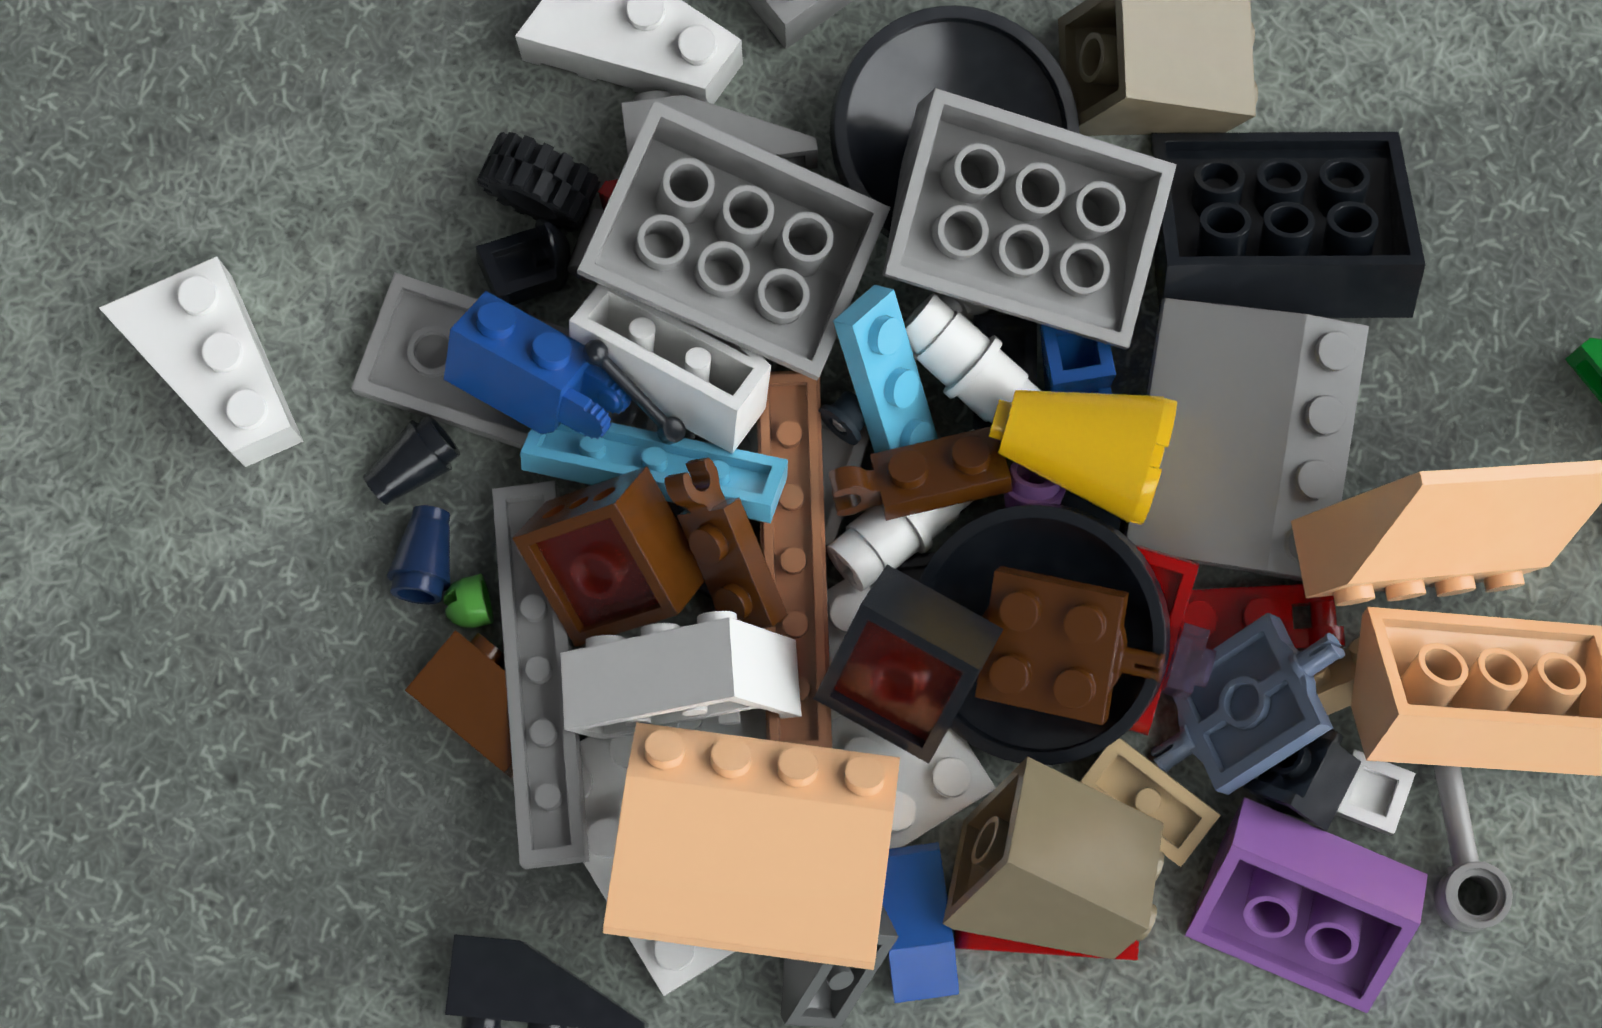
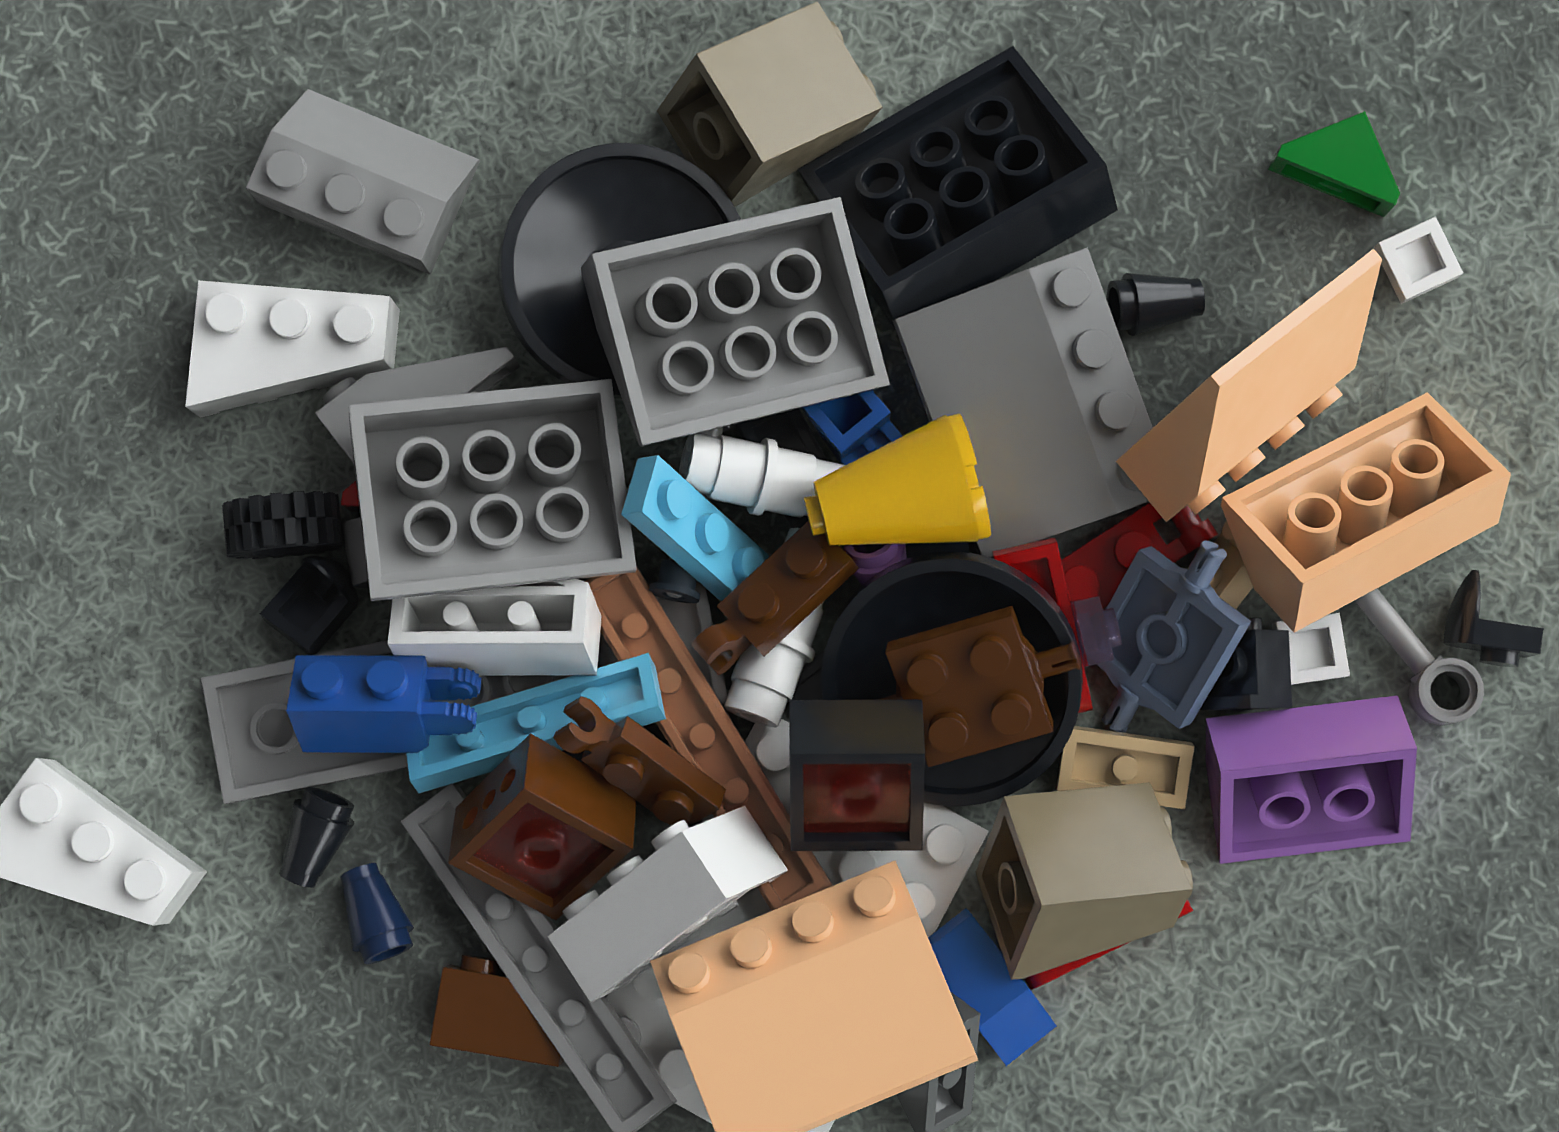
camera: 25 degrees left, 5 degrees up
bright green hinge [444,574,494,628] -> none
black hinge [583,340,686,445] -> none
none -> black cone [1106,273,1205,336]
none -> black plate [1443,570,1544,667]

